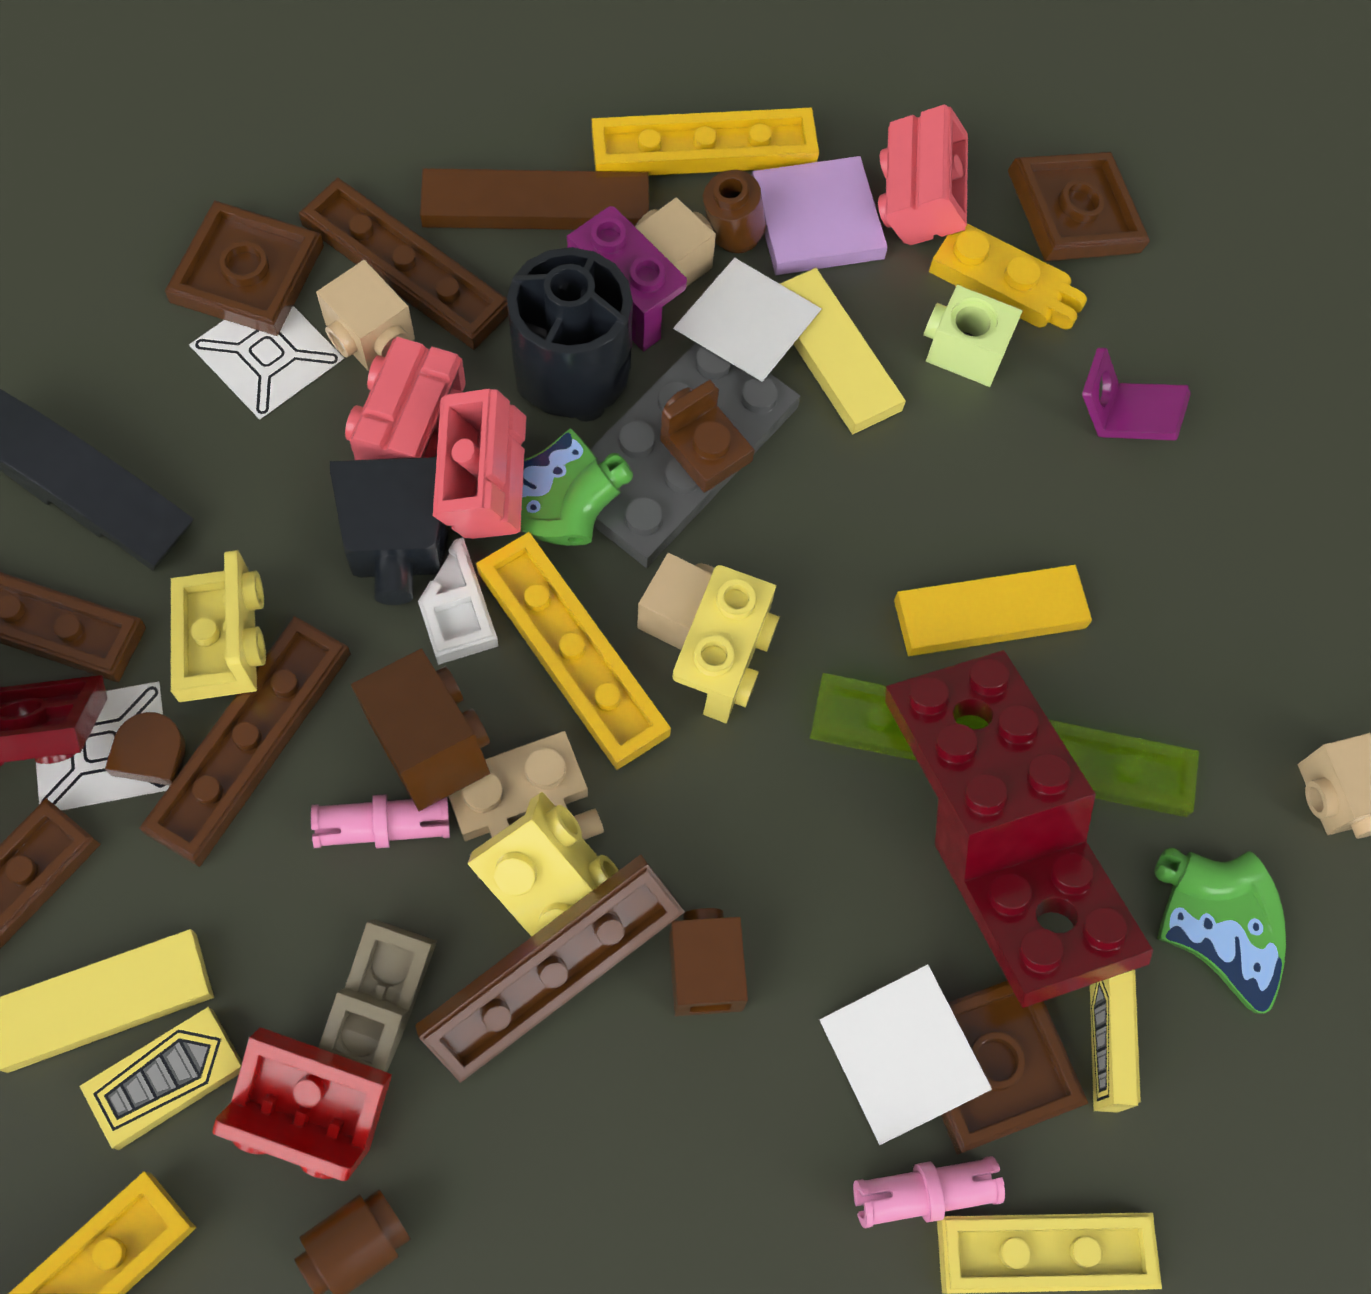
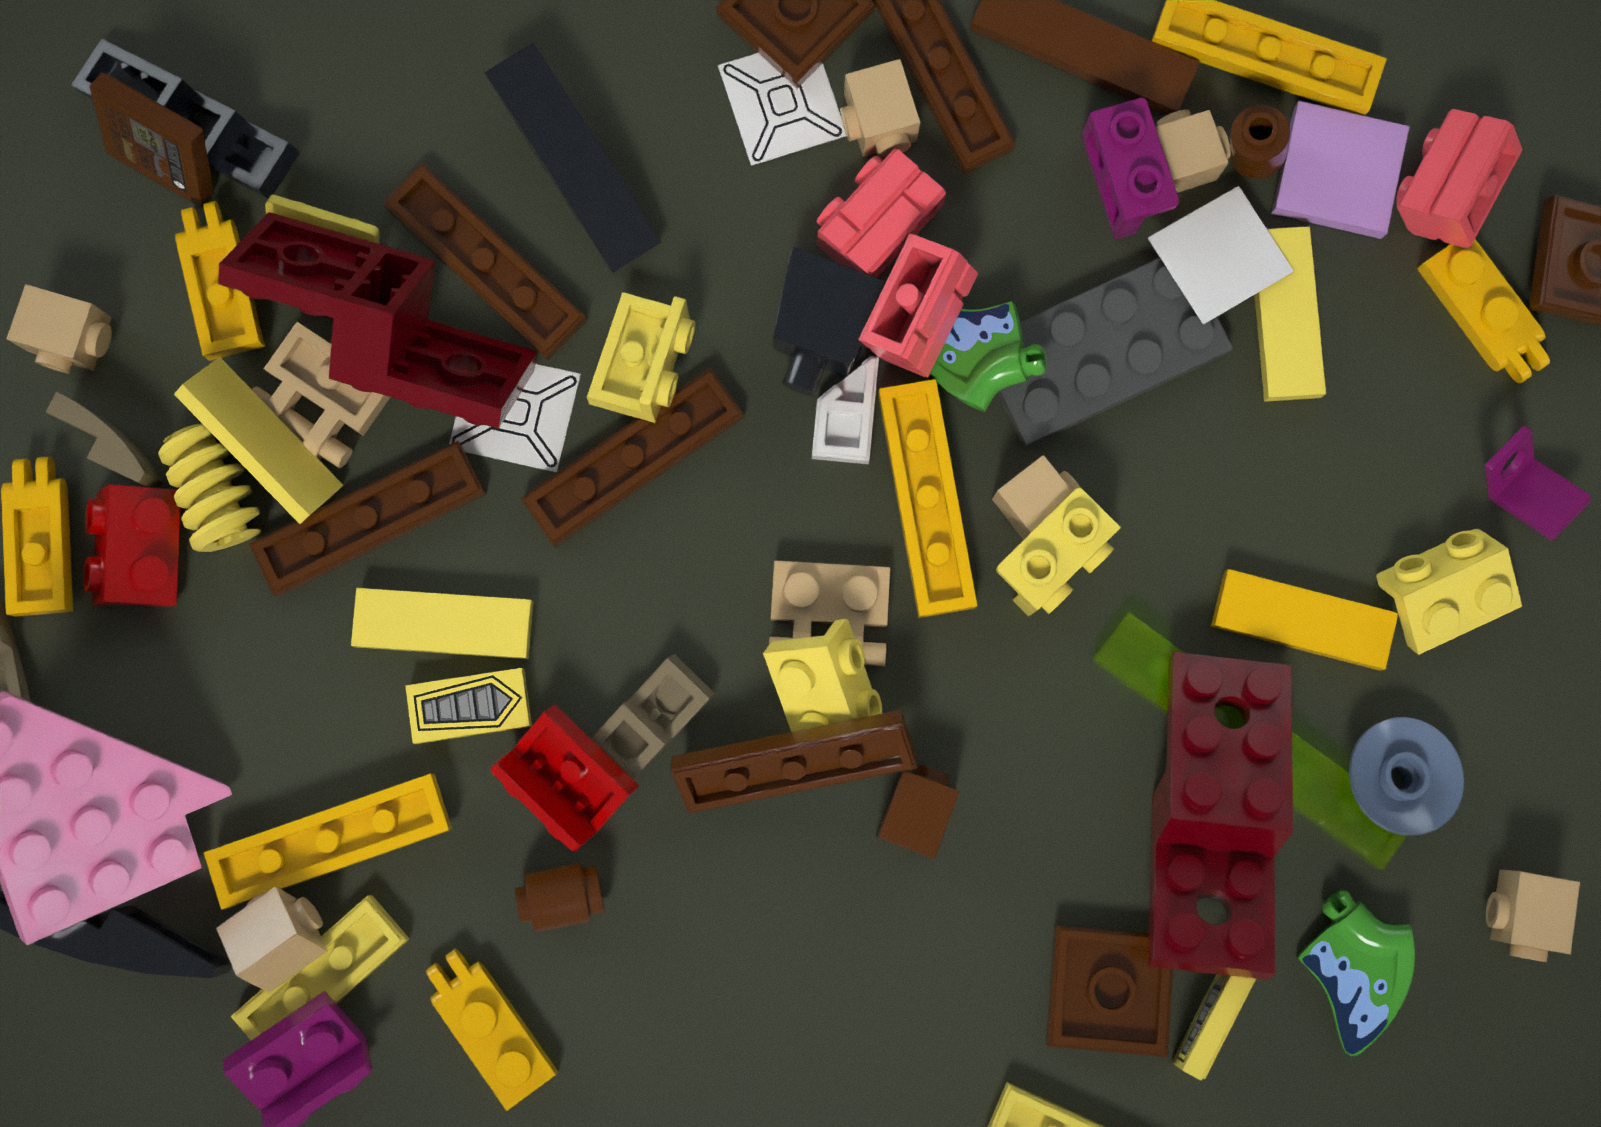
camera: 30 degrees right, 15 degrees up
reddish brown tile [105,712,186,786] -> none
bright pink pin [311,794,450,849] -> none
reddish brown brick [350,648,491,811] -> none
black cylinder [507,247,633,422] -> none
reddish brown bracket [660,380,755,493] -> none
white sticker [820,964,992,1145] -> none
bright pink pin [853,1156,1005,1228] -> none
yellowish green brick [923,285,1023,387] -> none
none -> sand blue dish [1348,717,1464,836]
none -> light yellow bracket [1376,529,1522,655]

